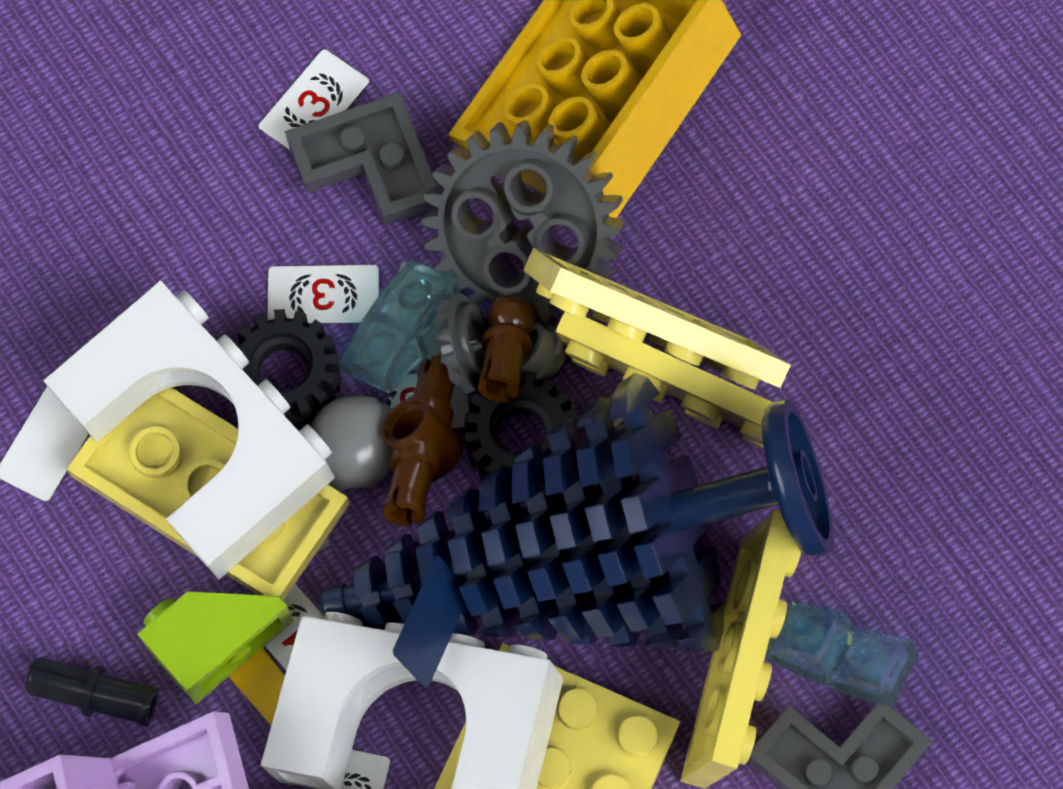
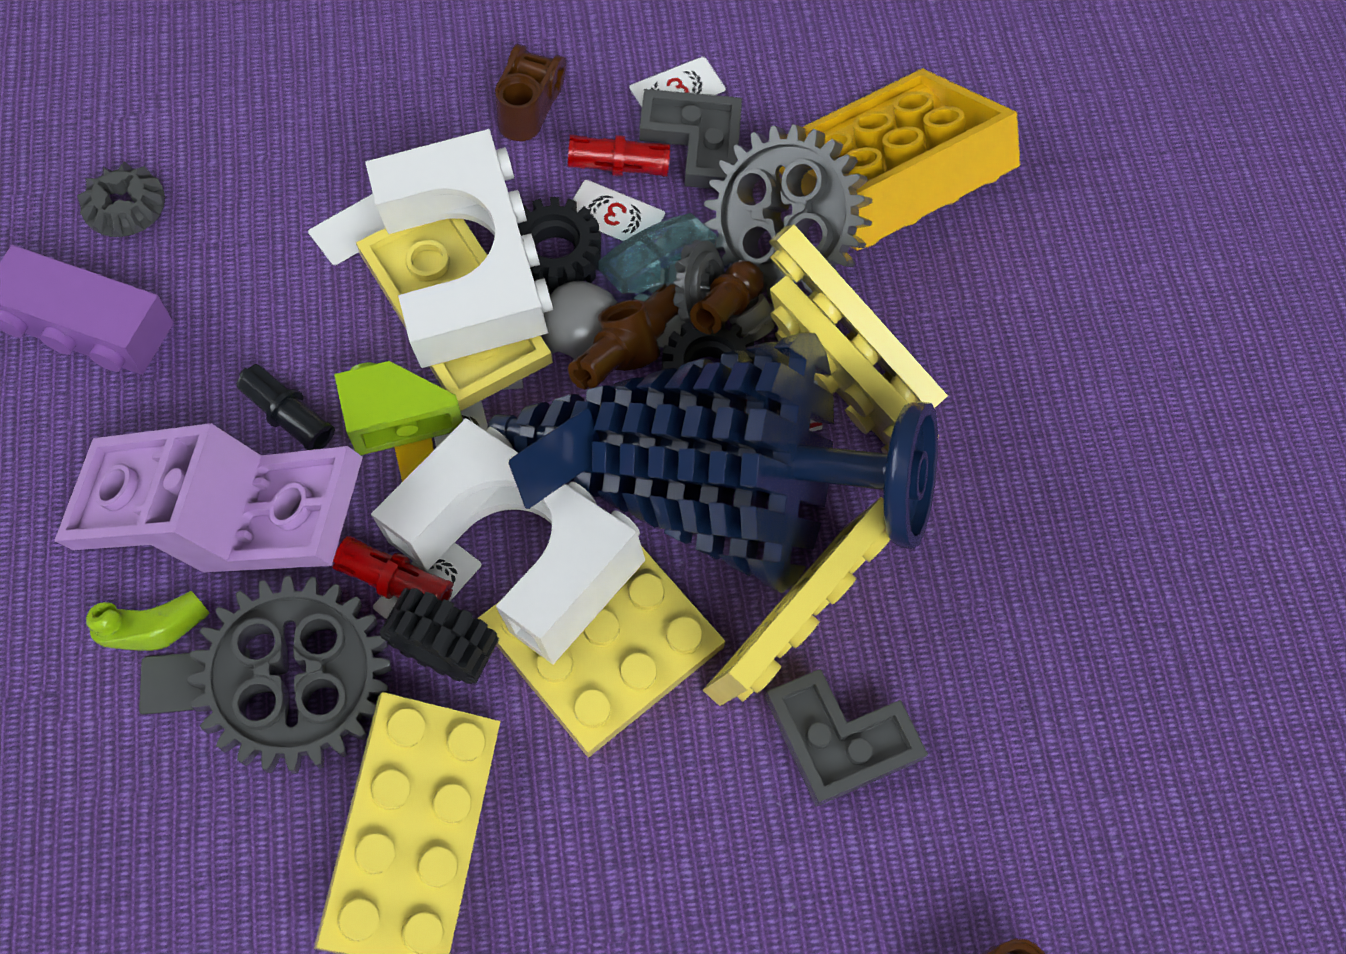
camera: 20 degrees right, 5 degrees down
clear light blue slope [766,602,919,707] -> none
none -> reddish brown piece [495,44,566,142]
none -> red pin [567,134,670,177]

